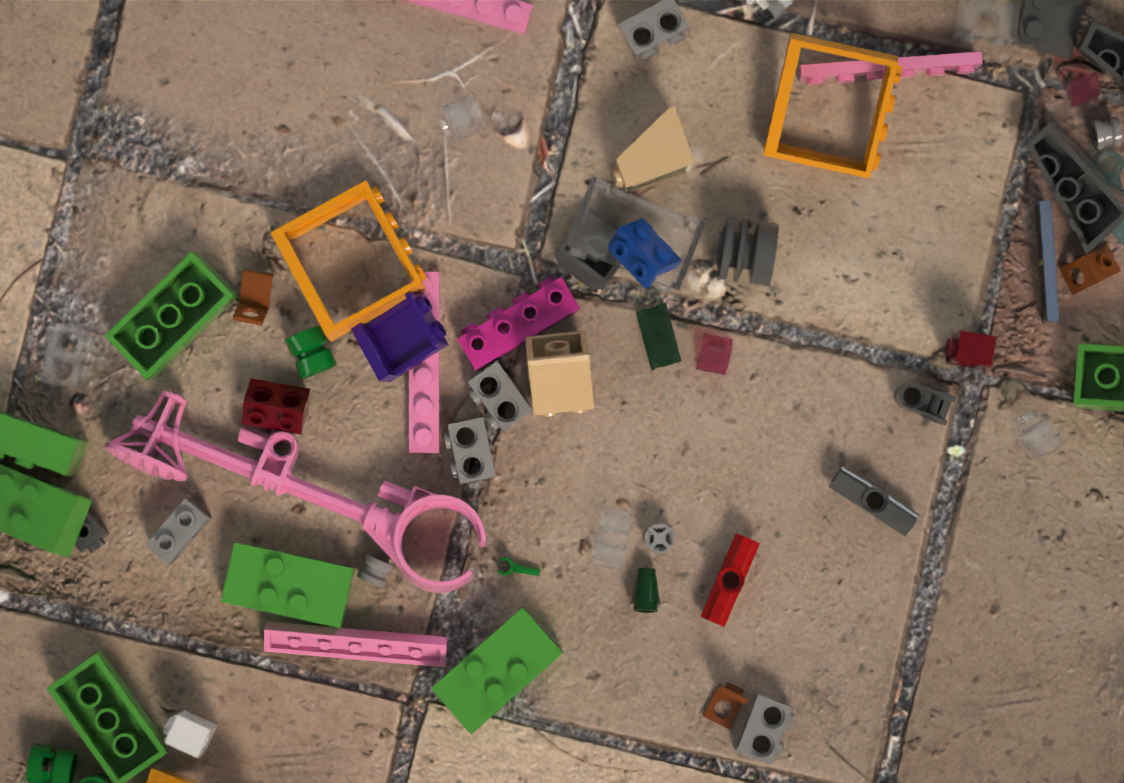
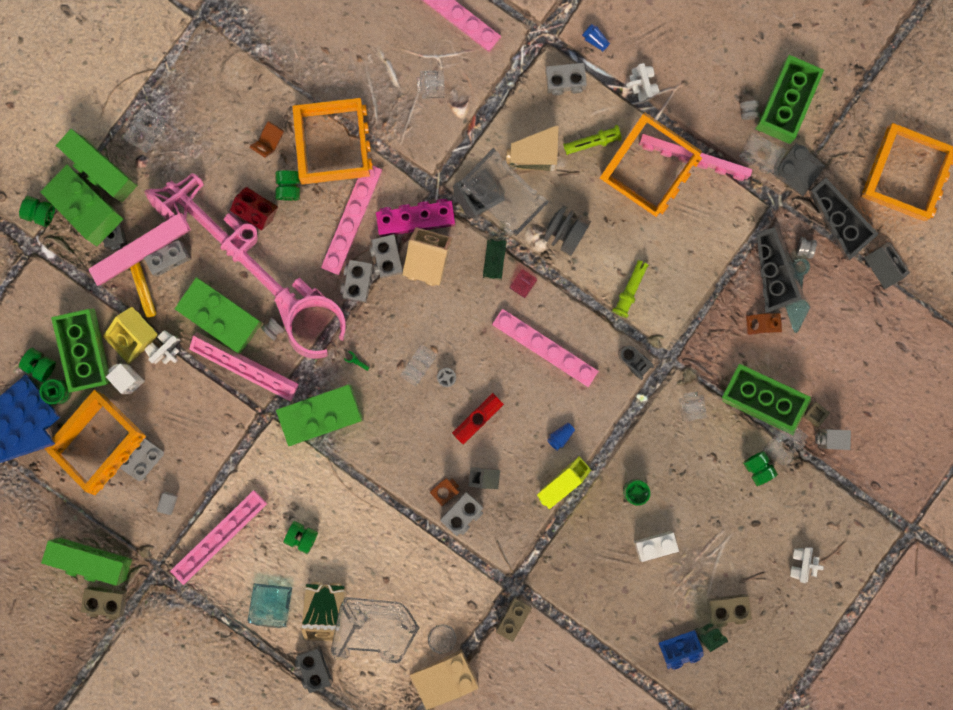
camera: 25 degrees right, 0 degrees up
bright green brick [105,251,239,380] -> none
dark purple panel [351,291,449,382] -> none
blue bracket [608,218,682,289] -> none
dark green cone [631,568,661,613] -> none
dark grey piece [828,465,920,536] -> none
dark red brick [944,331,997,370] -> none
sand blue tile [1035,200,1060,324] -> none
clear pink slope [1064,71,1100,107] -> none
none -> bright pink tile [89,213,191,286]
none -> light yellow slope [103,307,158,364]
none -> yellow axle [130,262,156,318]
none -> white hips [144,330,181,365]
none -> dark grey brick [468,467,500,489]
none -> bright pink plate [492,309,599,387]
none -> neon yellow slope [537,456,591,510]
none -> blue cone [547,423,575,451]
none -> lime pin [563,125,622,155]
none -> lime pin [612,260,649,318]
none -> green wheel [623,479,651,506]
none -> white brick [634,531,679,562]

